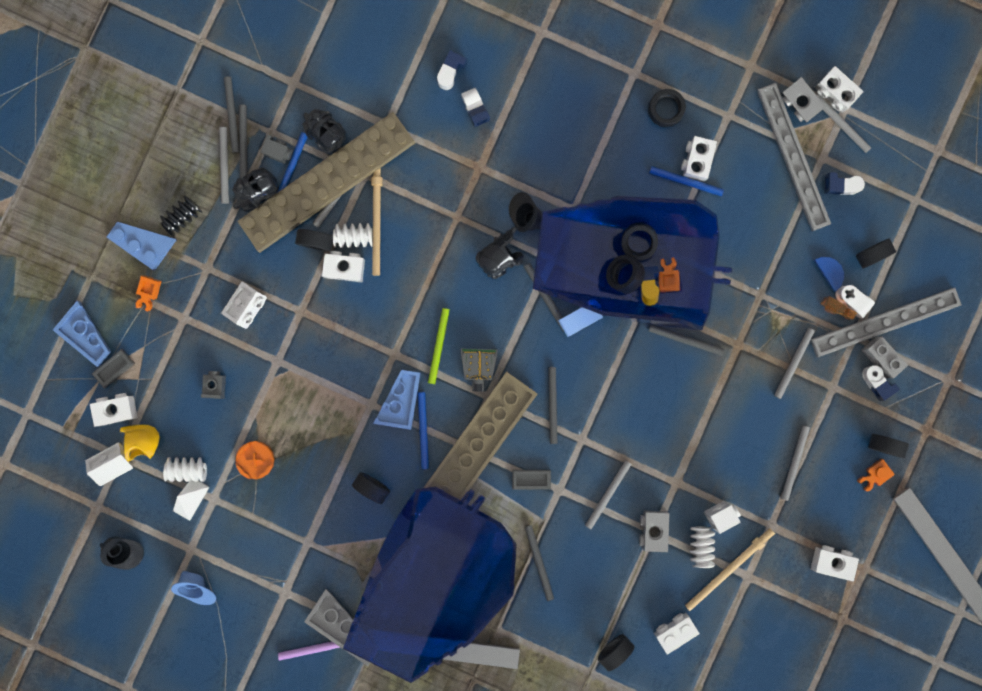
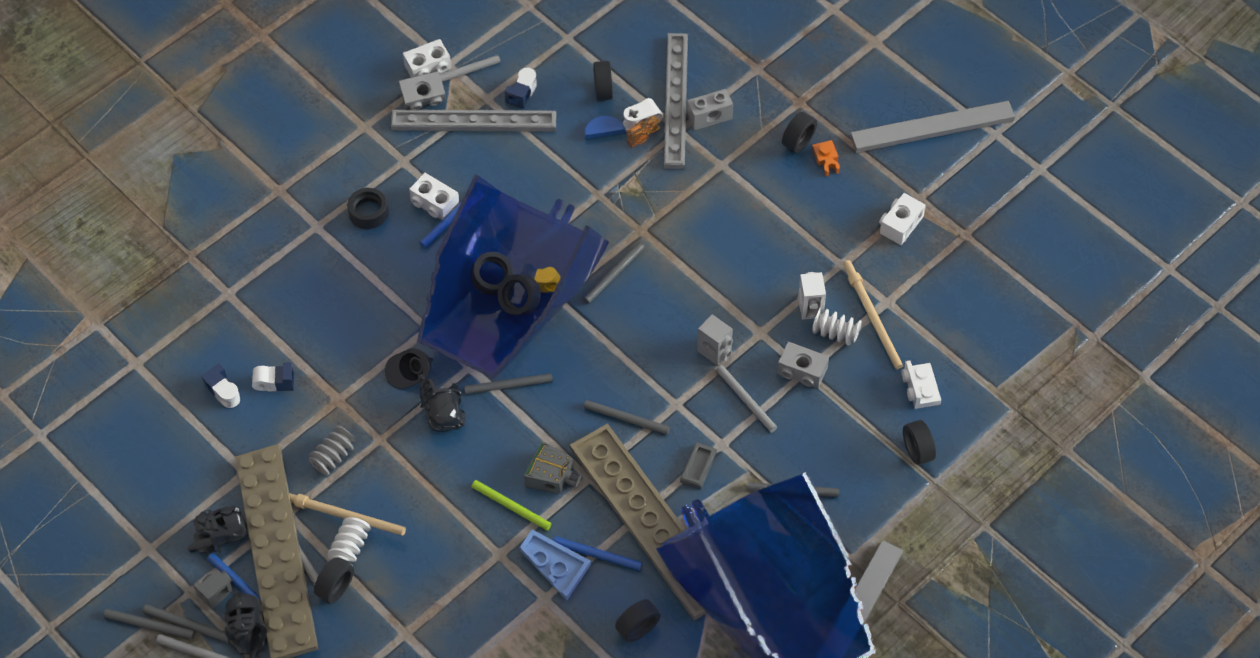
camera: 70 degrees left, 30 degrees down
white brick [322,251,365,282] -> none
light blue slope [558,301,603,337] -> none
orange plate [659,257,680,292] -> none
light grey bar [774,328,815,399] -> none
light grey bar [781,425,810,501] -> none
leg [862,366,900,401] -> none
none -> light grey piece [308,426,356,476]
none -> light grey brick [697,314,733,366]

